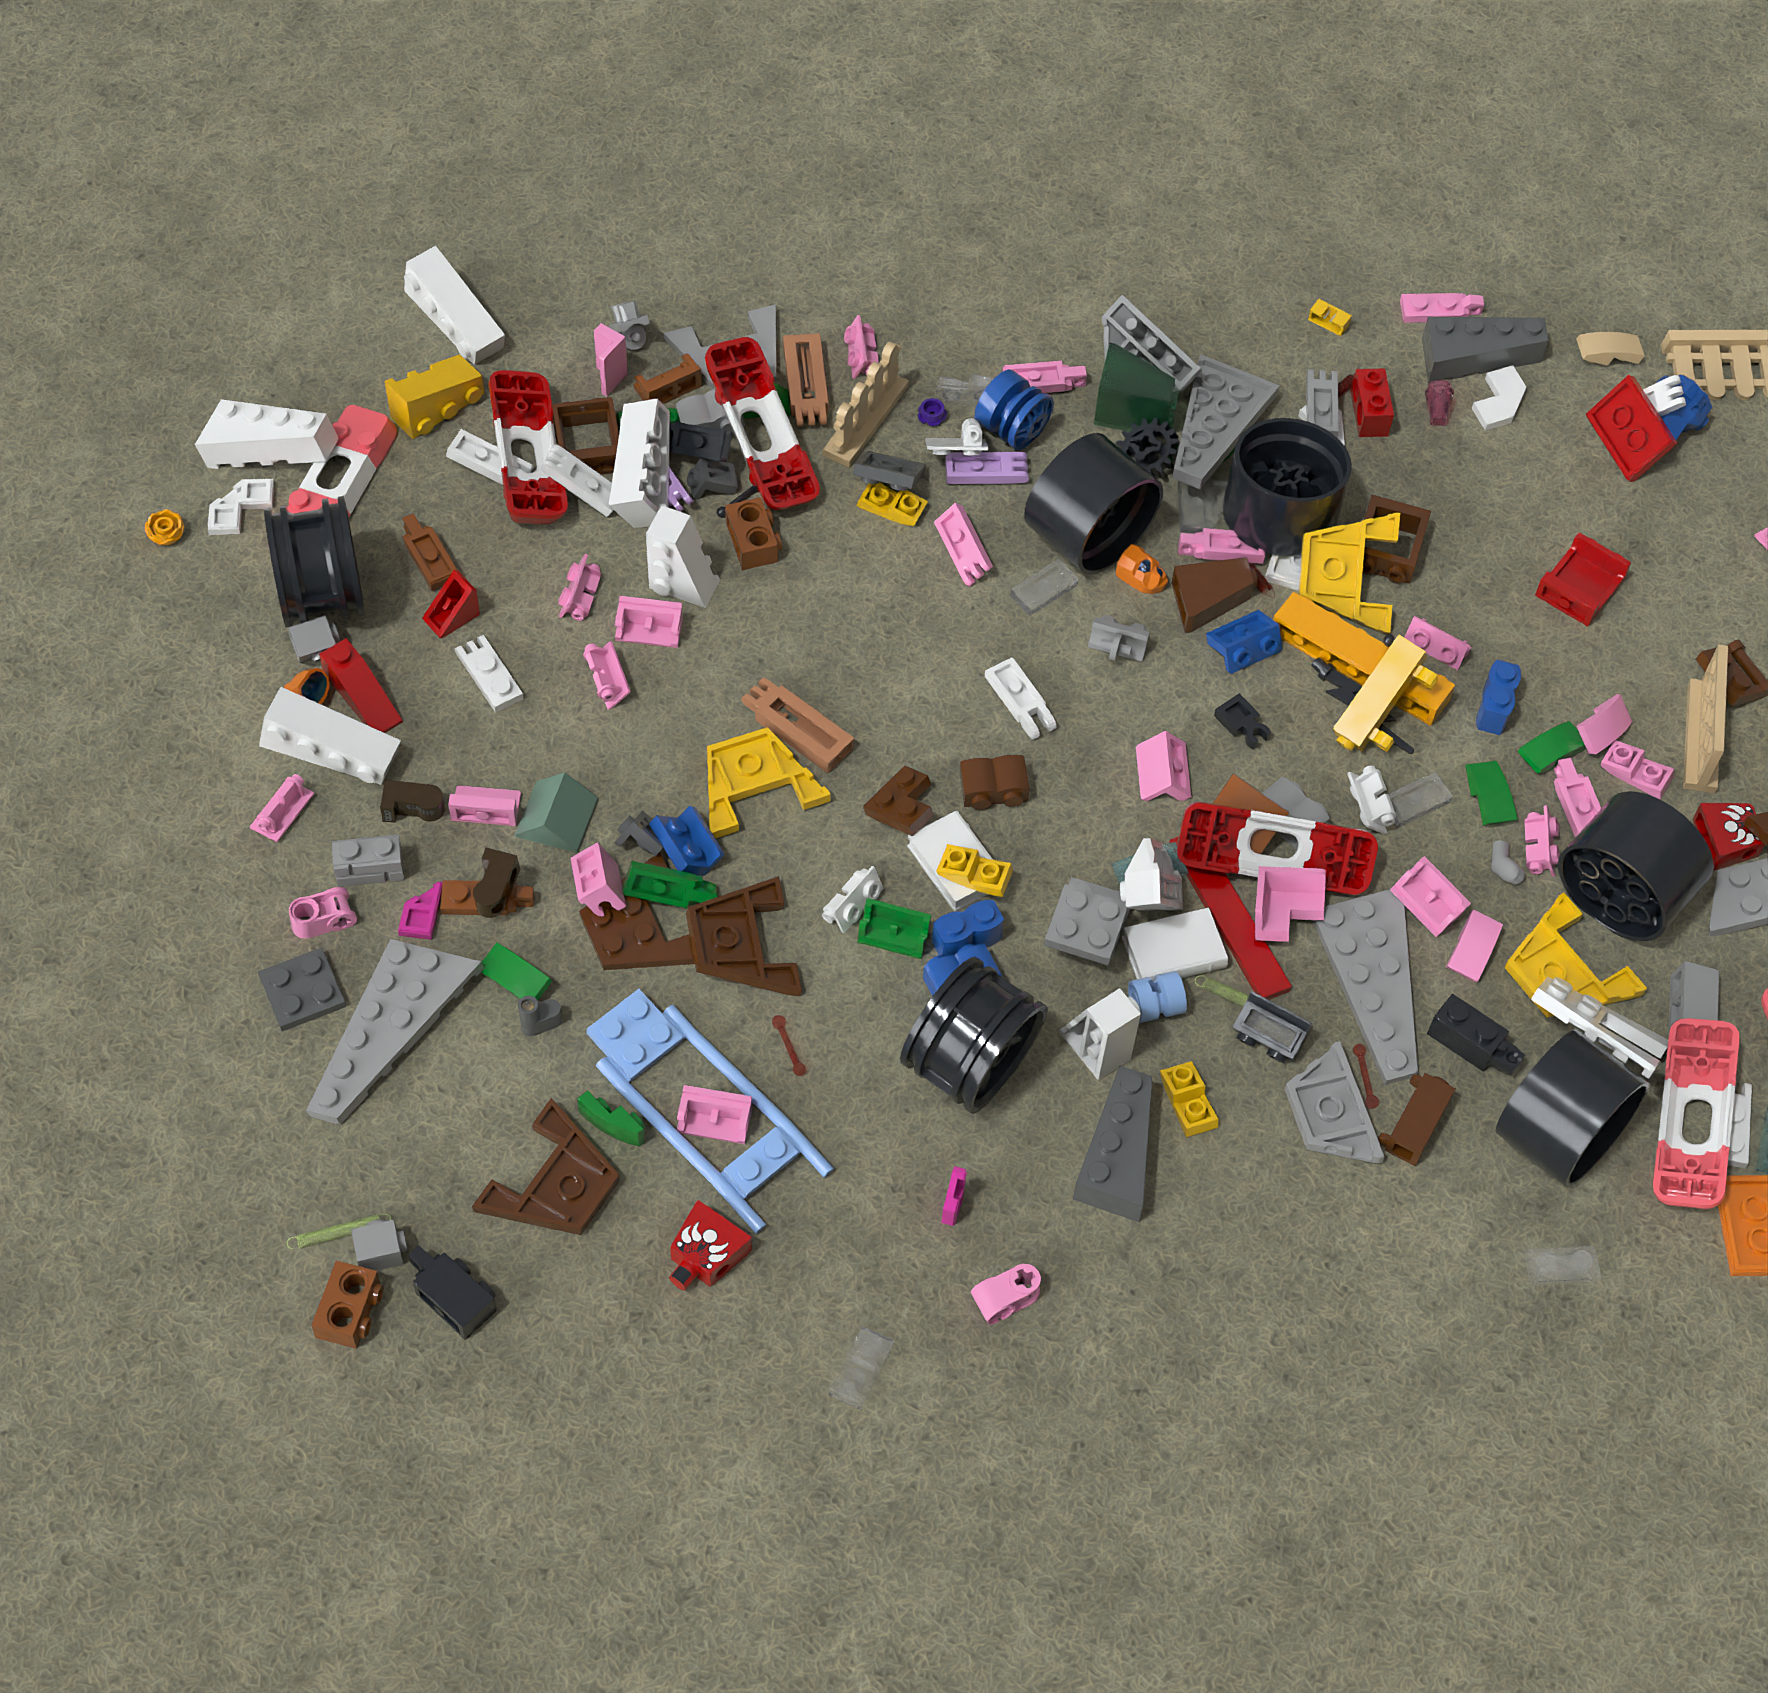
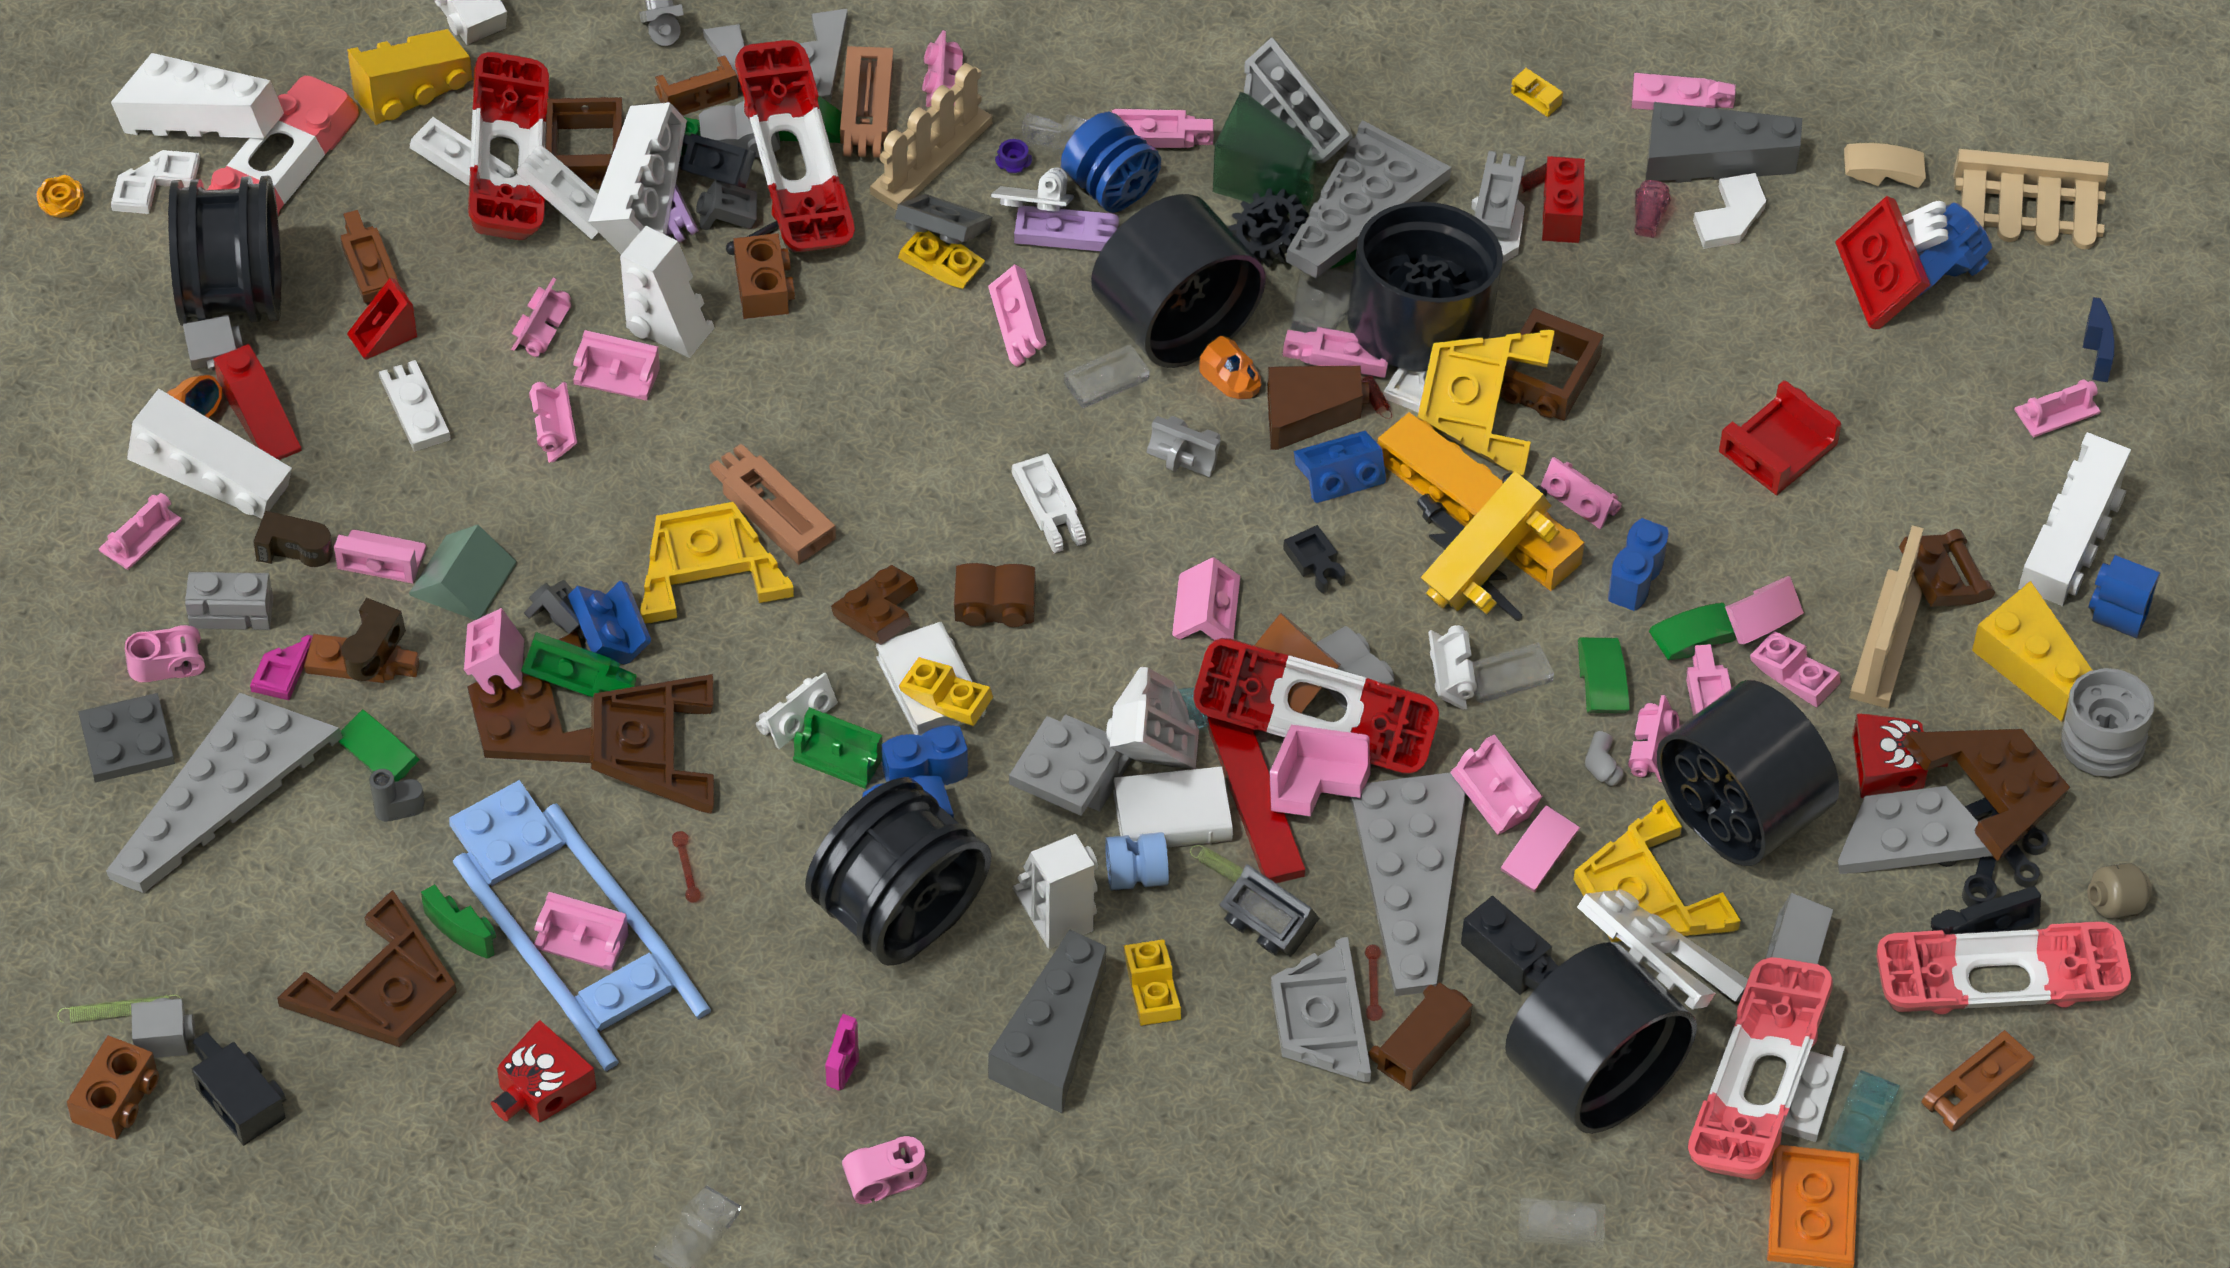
camera: 10 degrees right, 5 degrees down
bright pink panel [594,323,628,397] -> none

